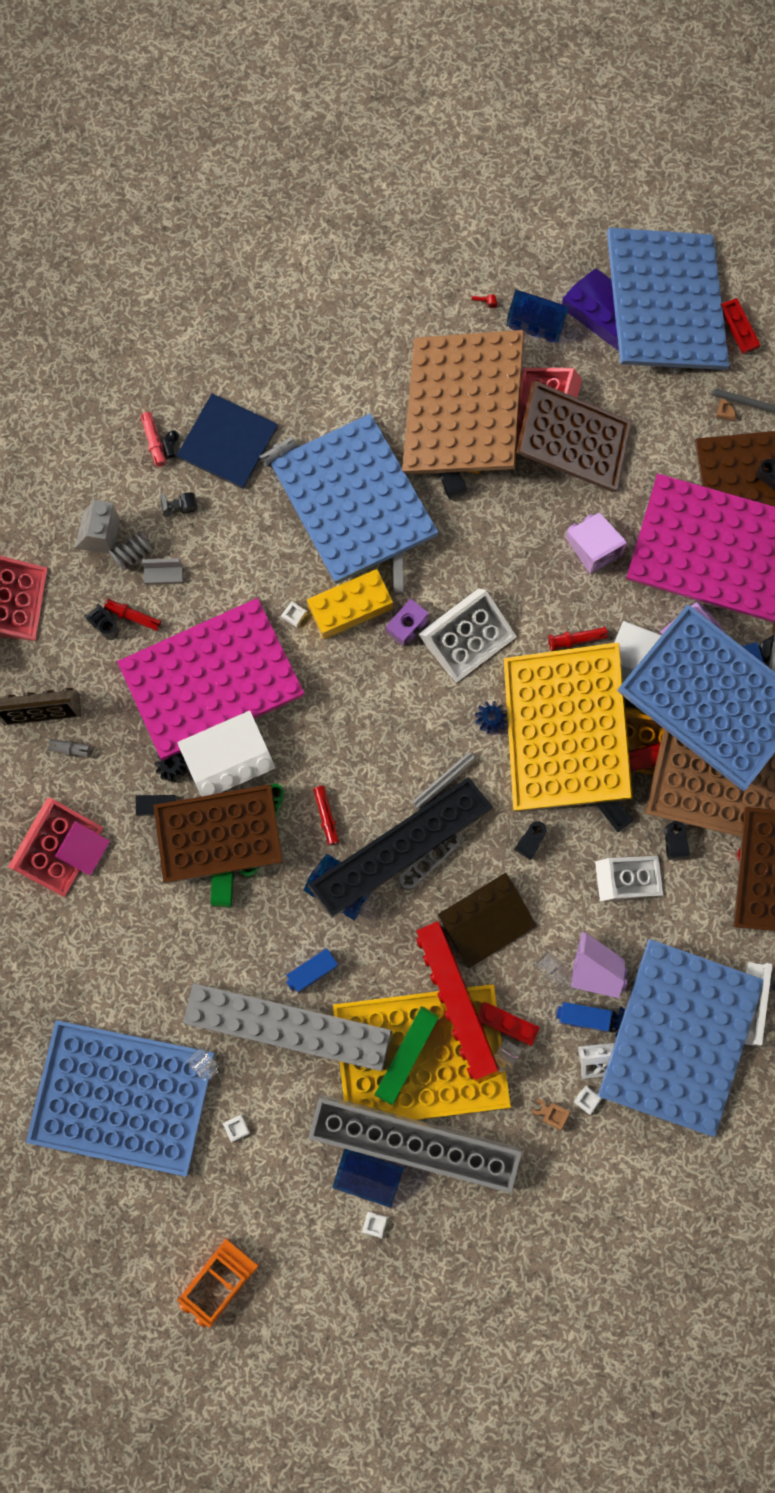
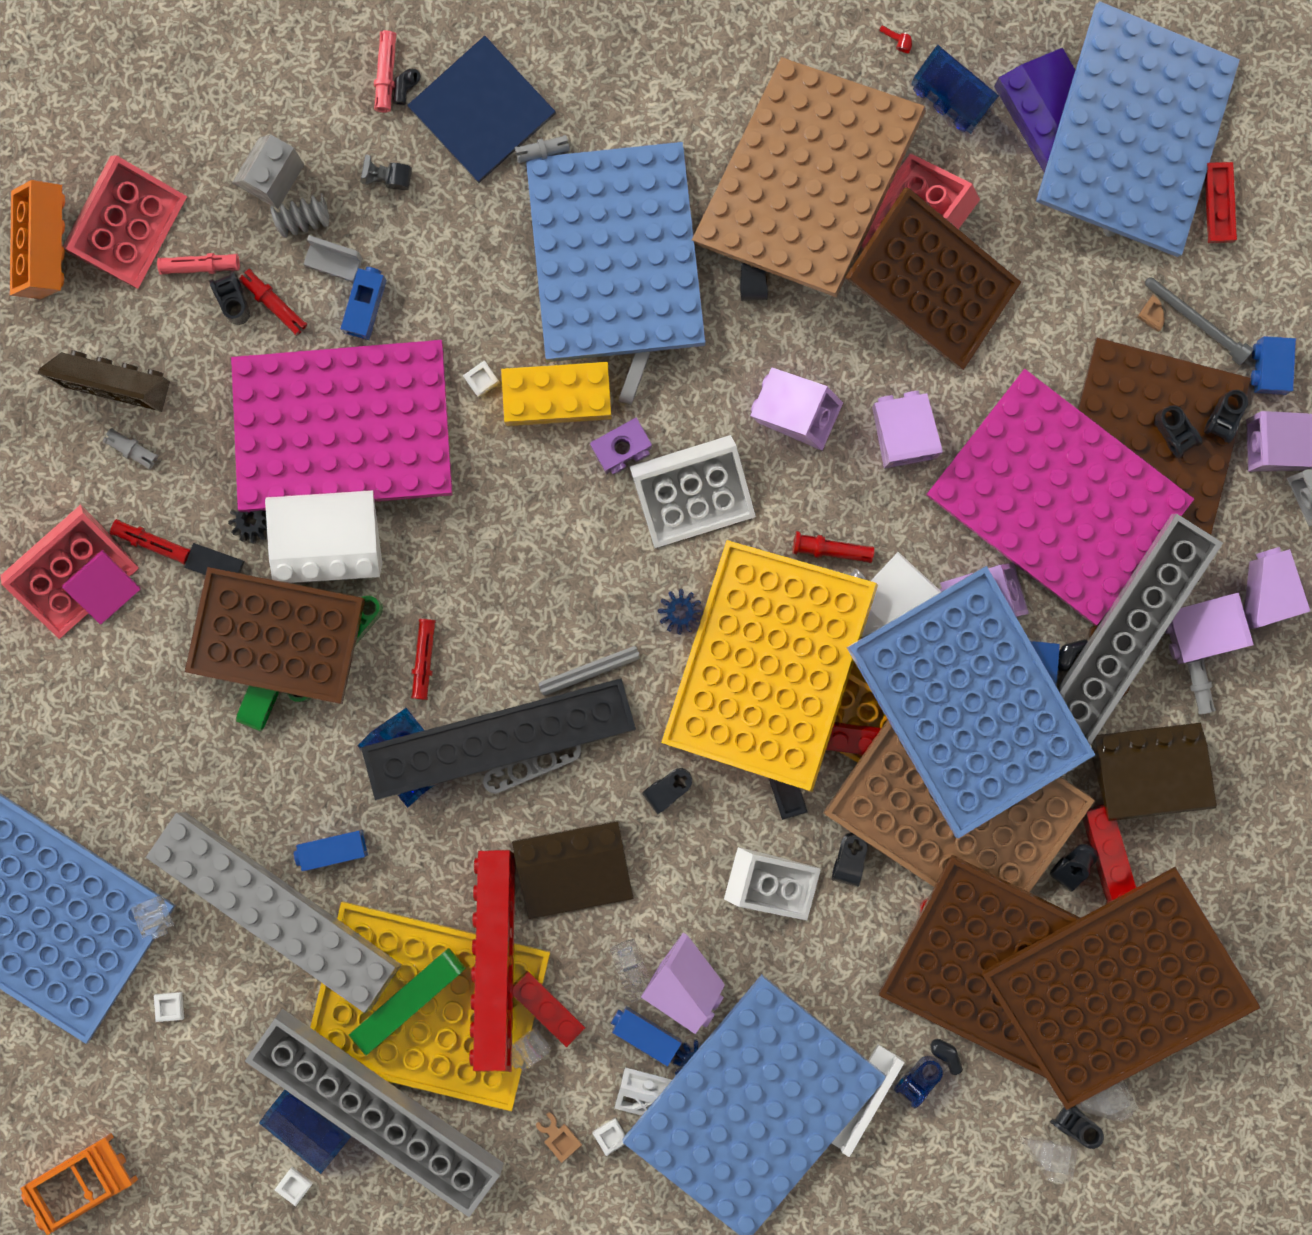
camera: 20 degrees right, 10 degrees up
none -> red pin [110,519,191,565]
none -> coral pin [157,253,240,275]
none -> blue brick [340,267,387,340]
none -> slope [750,368,843,450]

